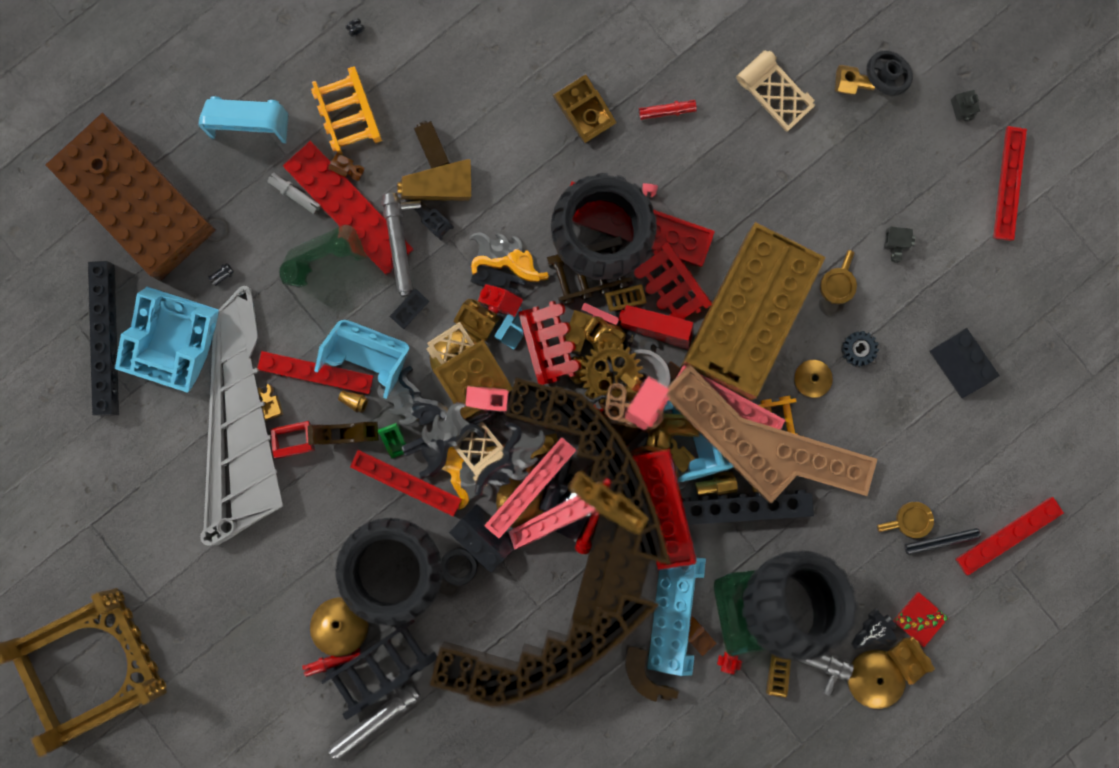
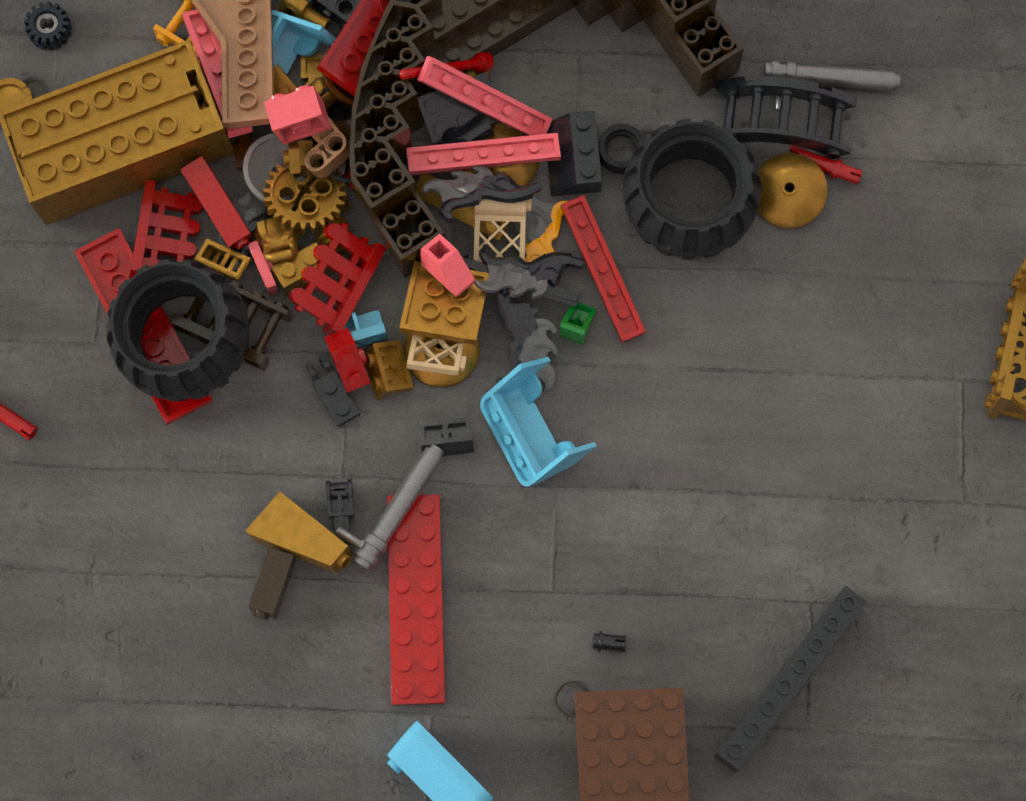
camera: 135 degrees left, 10 degrees down
medium azure slope [115,287,219,393] -> none
light grey wing [200,286,283,546] -> none
red plate [257,351,374,395] -> none
pearl gold plate [258,384,283,421] -> none
light grey pin [267,173,321,215] -> none
red tile [271,421,315,459] -> none
clear green windscreen [279,225,367,288] -> none
dark brown arch [307,422,379,445] -> none
light orange fence [311,66,382,155] -> none
reddish brown plate [328,153,365,181] -> none
pearl gold cone [338,390,368,413] -> none
black bush [346,19,365,36] -> none
piece [469,233,548,283] -> none
pearl gold slope [552,74,617,143] -> none
pearl gold slope [569,471,648,534] -> none
coral hinge [642,183,658,198] -> none
pearl gold dish [794,360,833,398] -> none

